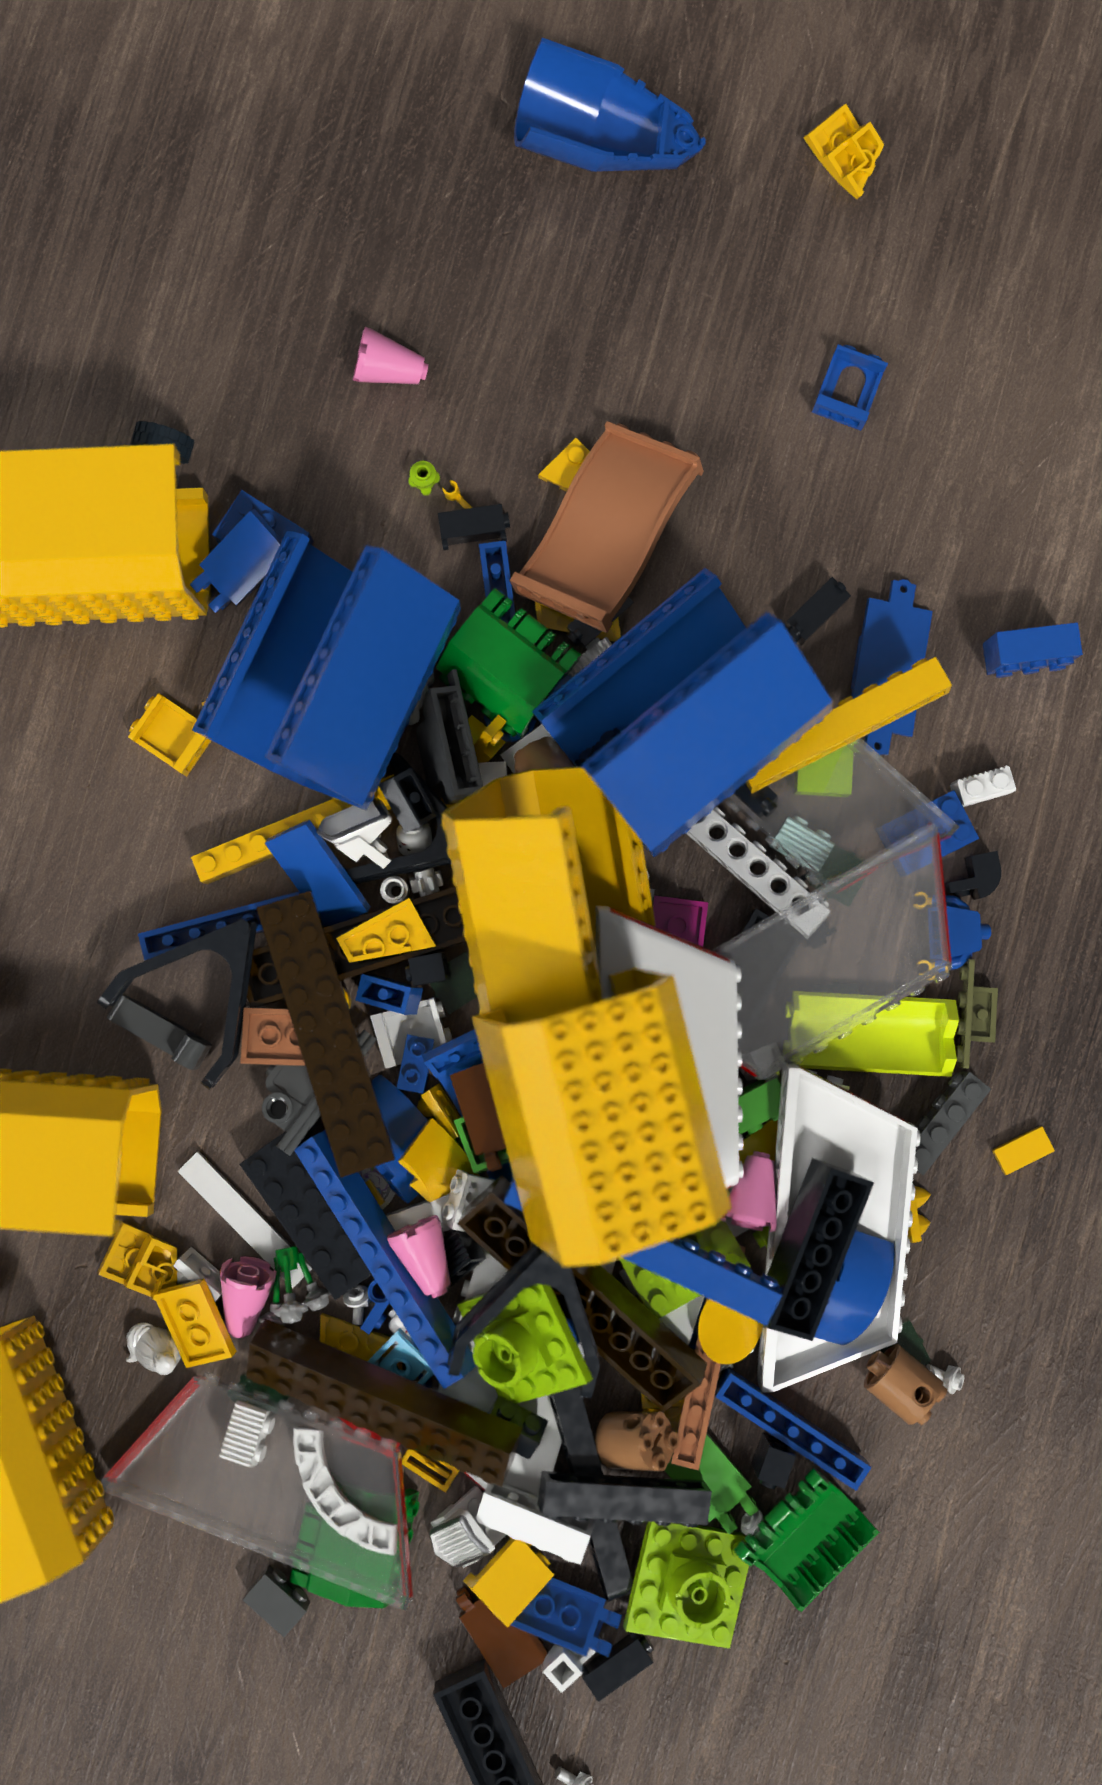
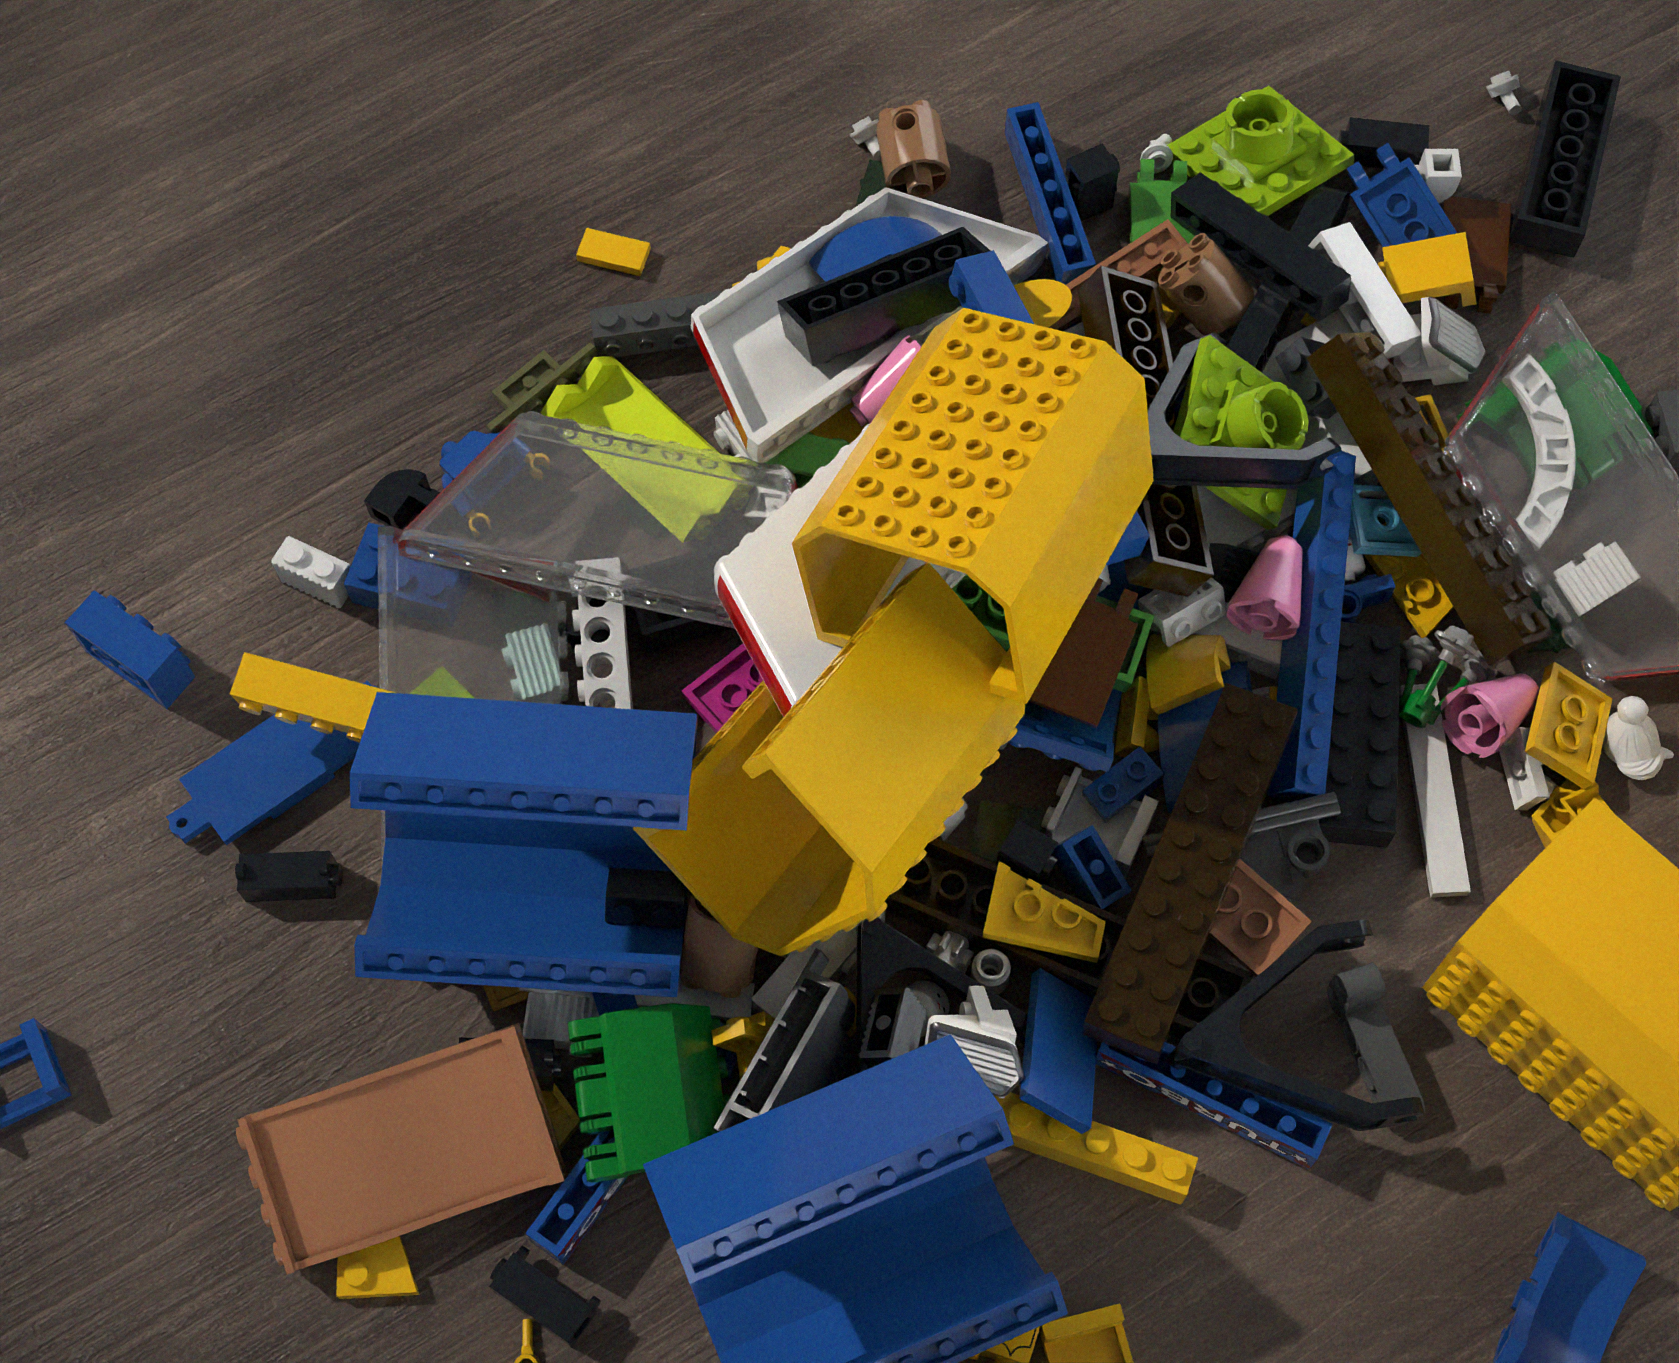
camera: 135 degrees left, 20 degrees down
white plate [343,1285,371,1325] -> none
green hinge [733,1468,880,1612] -> none

